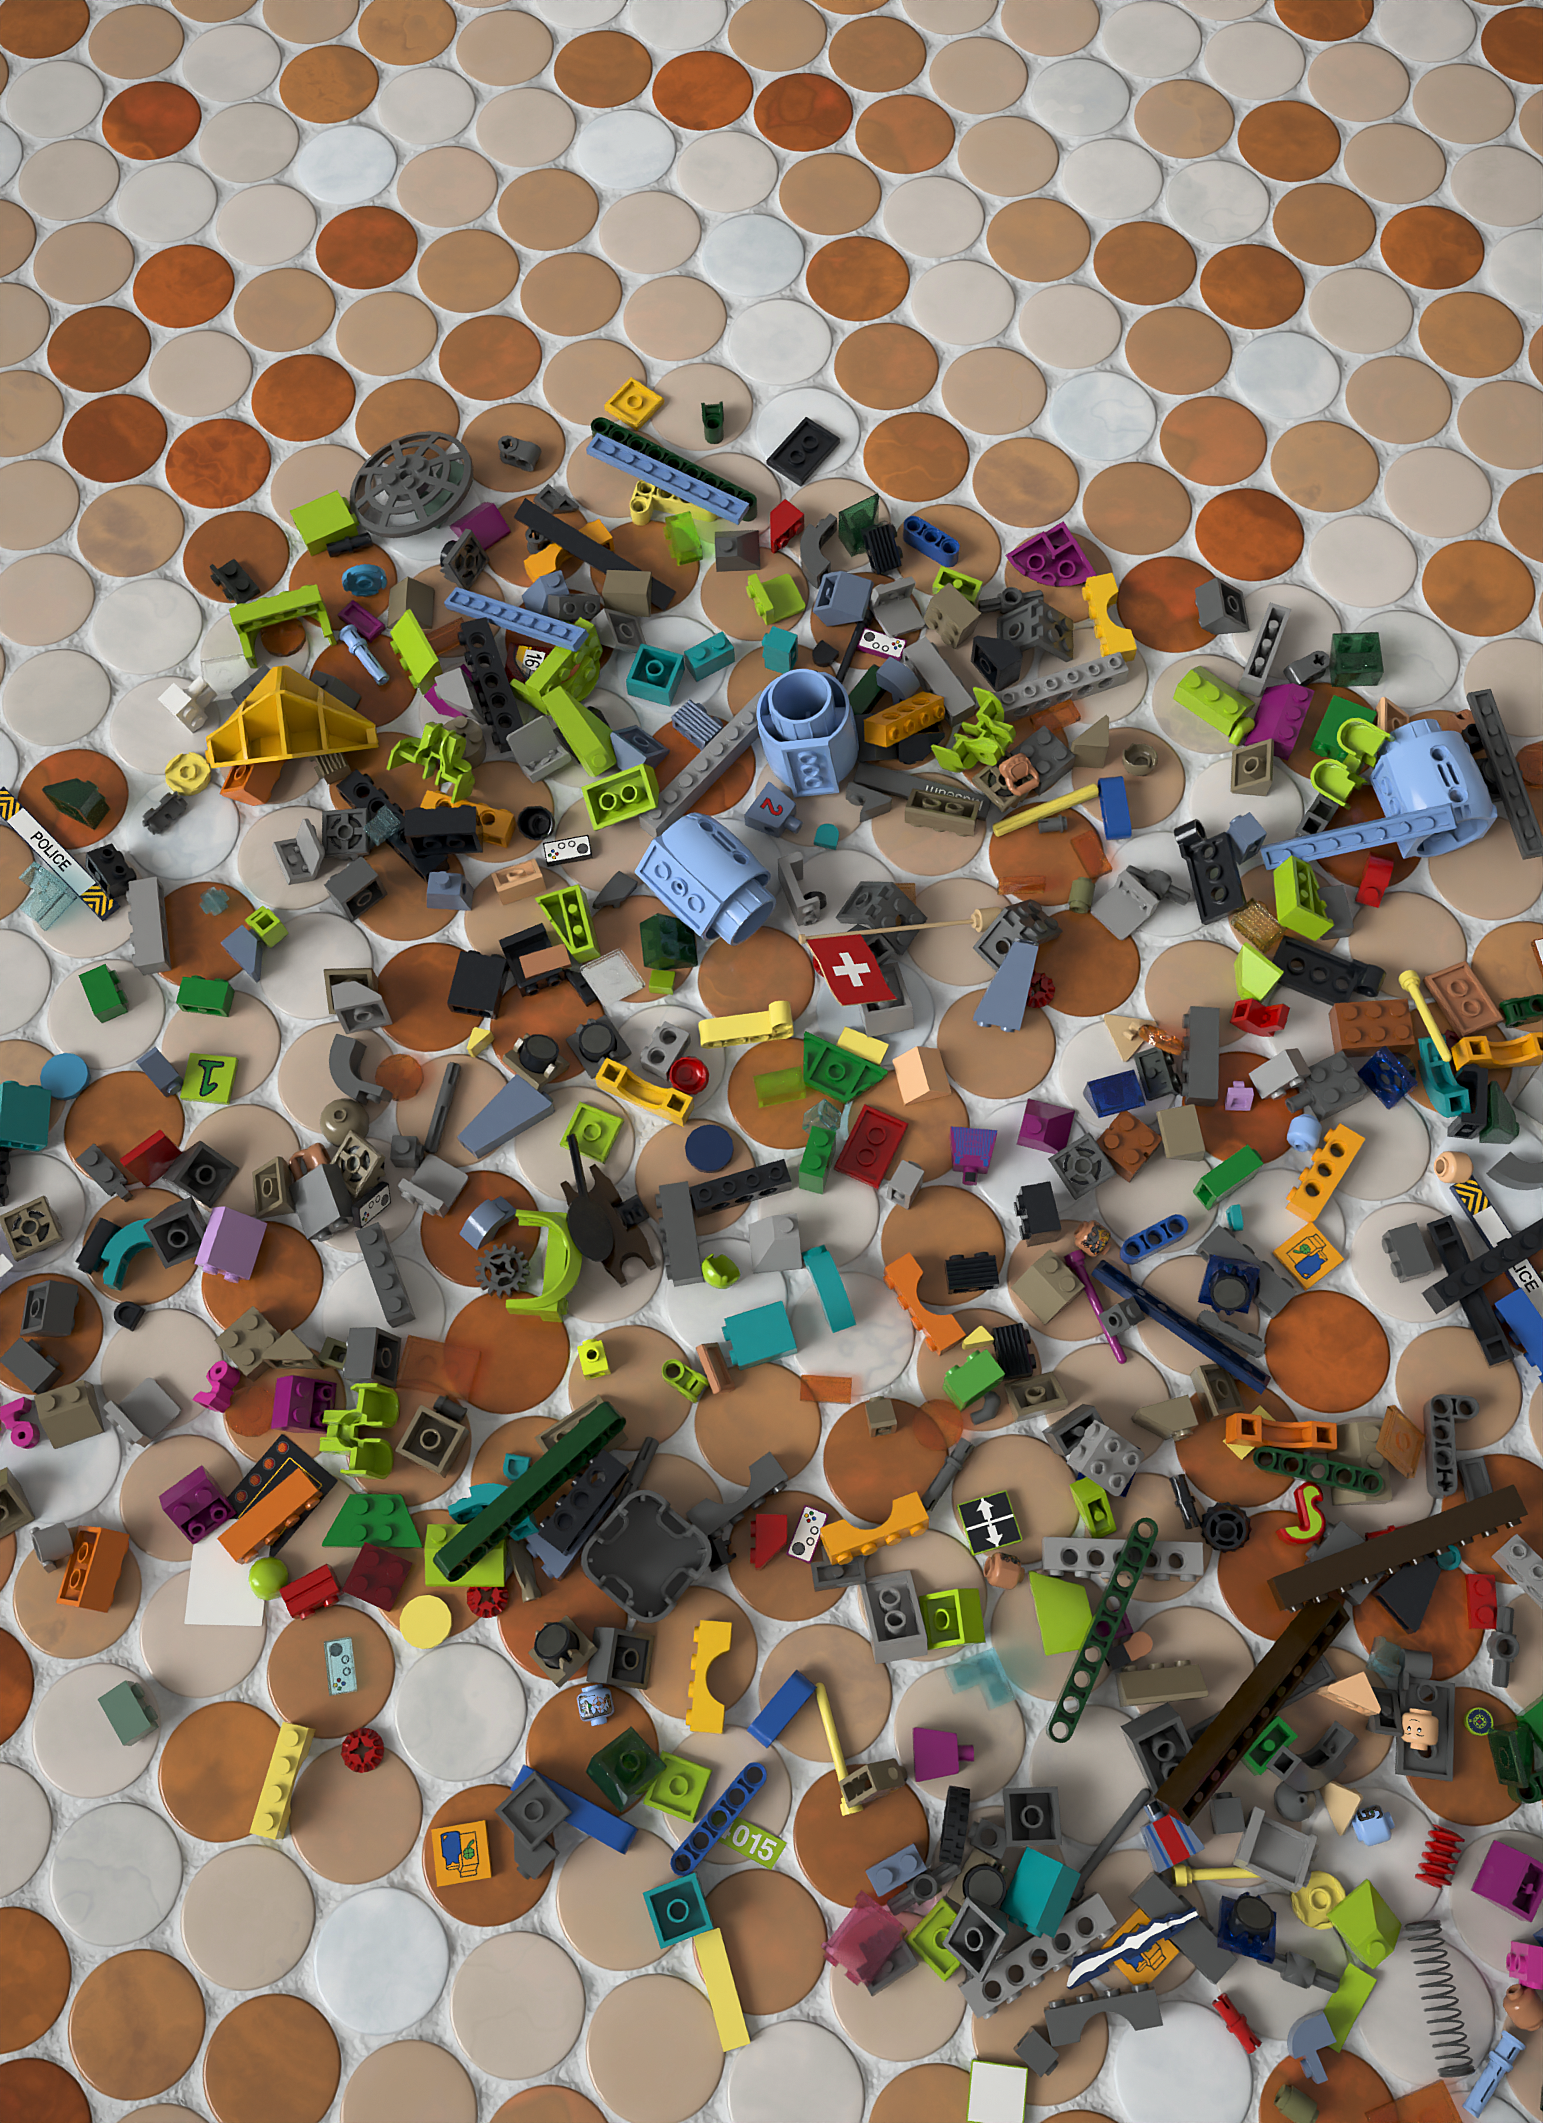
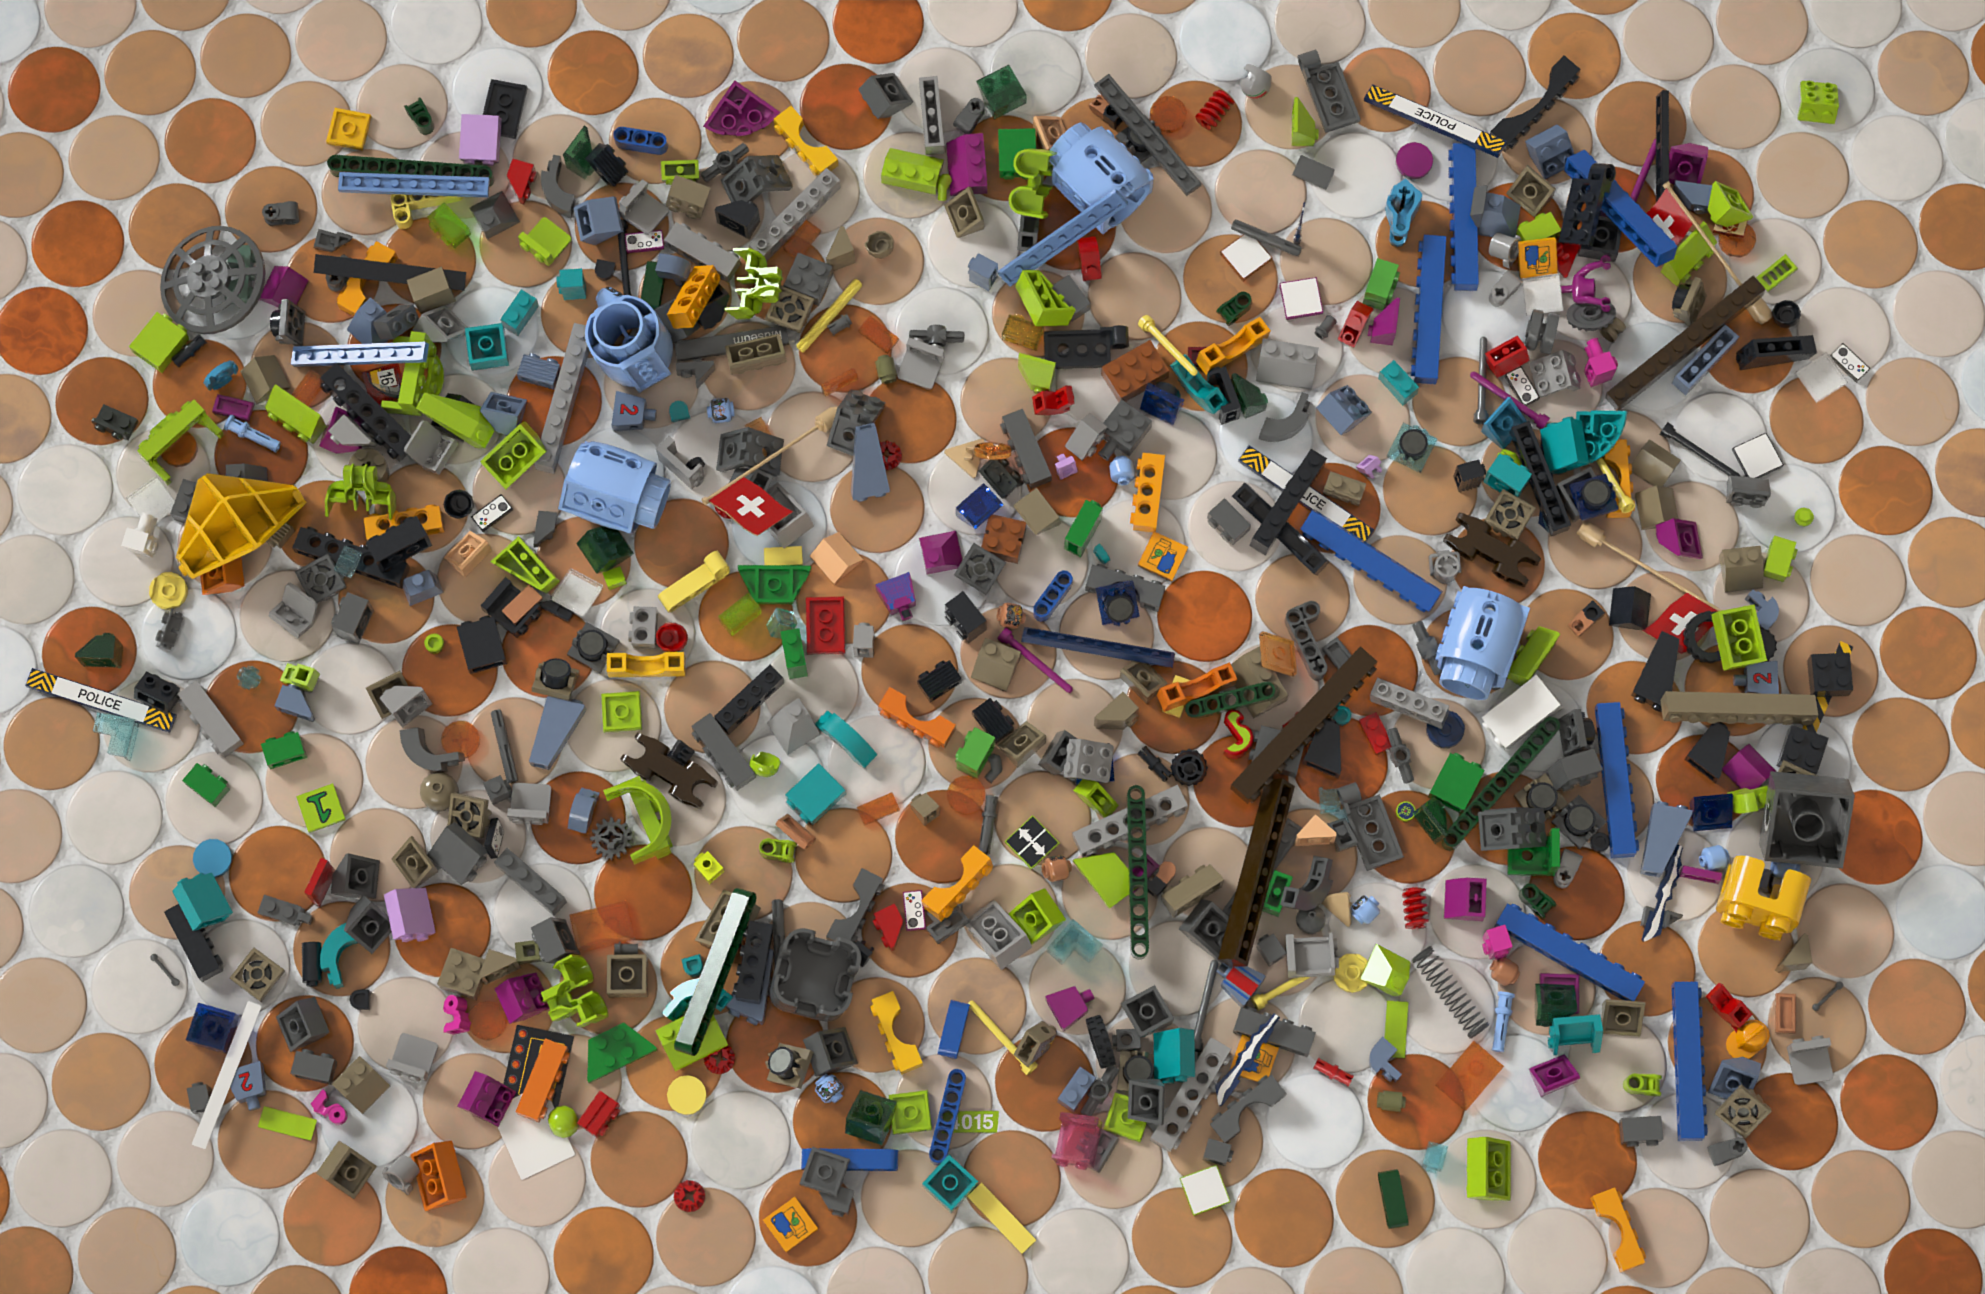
camera: 30 degrees left, 5 degrees up
sand green brick [98,1680,159,1746] -> none
sand blue slope [136,1046,184,1098] -> none
light yellow arch [249,1722,316,1840] -> none
nougat piece [288,1143,331,1182] -> none
clear light blue tile [324,1637,357,1696] -> none
dark red plate [341,1542,412,1612] -> none
light yellow slope [467,1027,494,1058] -> none
dark tan piece [506,1538,542,1603] -> none
black piece [567,1134,613,1262] -> none
dark blue tile [685,1124,734,1173] -> none
light yellow slope [962,1326,994,1350] -> none
nougat piece [999,753,1040,796] -> none
blue beam [1098,776,1132,841] -> none
dark grey brick [1098,1297,1145,1338] -> none
black hinge [1174,819,1248,925] -> none
dark grey hinge [1196,1309,1267,1358] -> none
piece [1217,1892,1276,1964] -> none
dark grey axle [1257,1947,1340,1993] -> none
light nougat head [1401,1708,1439,1751] -> none
nougat tile [1422,960,1504,1040] -> none
light nougat head [1434,1151,1474,1184] -> none
none -> lime tile [424,633,444,654]
none -> lavender brick [459,114,502,166]
none -> light blue head [707,398,735,423]

